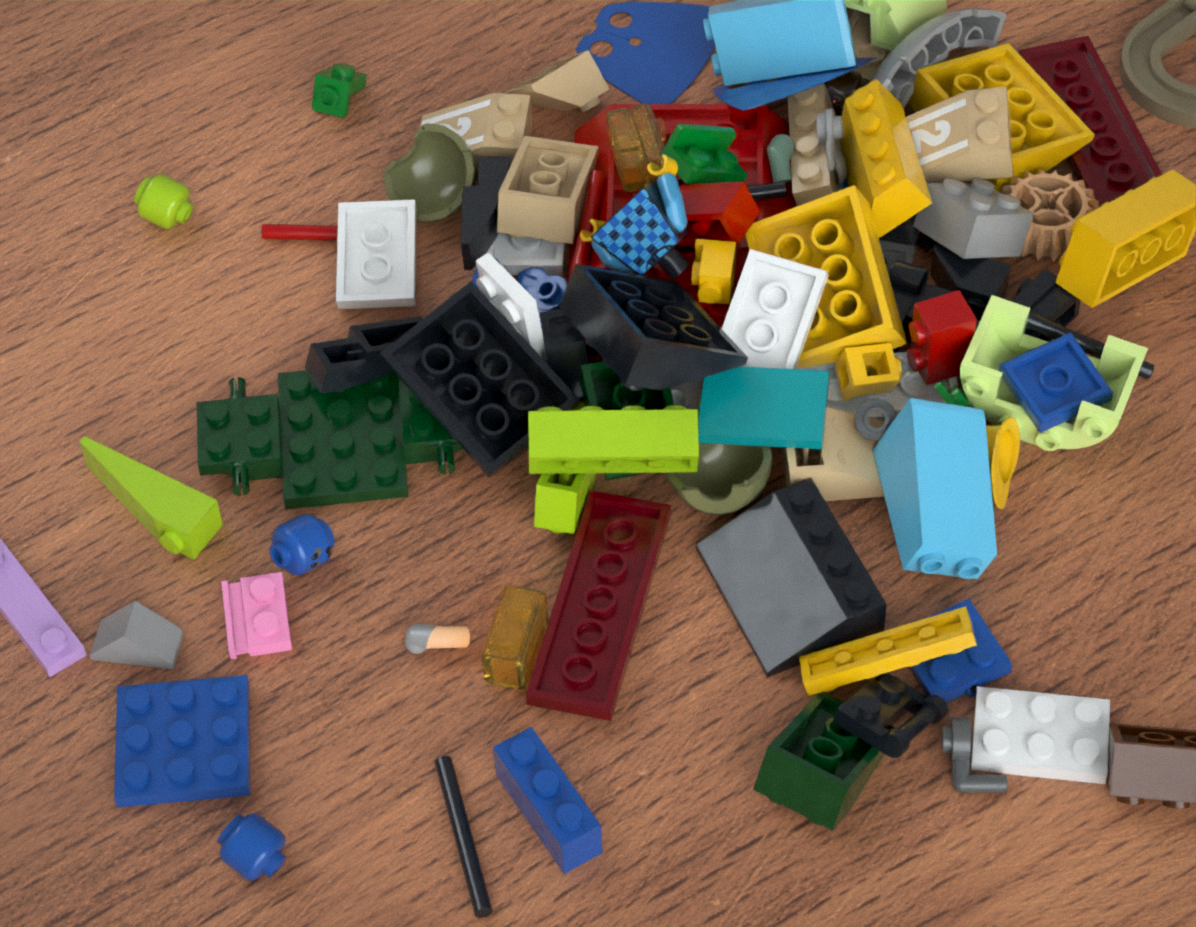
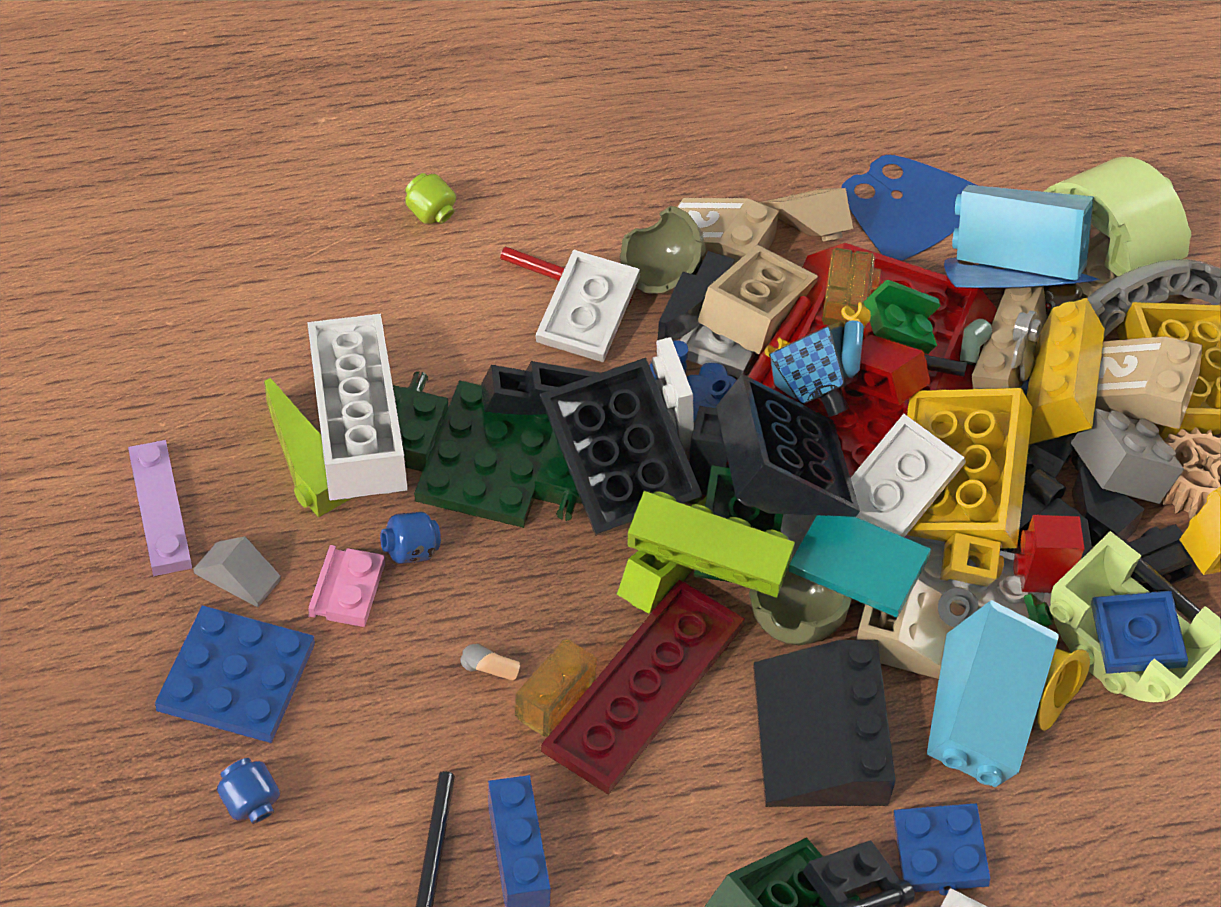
camera: 15 degrees right, 0 degrees up
green bracket [312,63,367,118] -> none
yellow brick [692,239,736,304] -> none
yellow plate [799,606,977,696] -> none
none -> white slope [307,314,407,500]

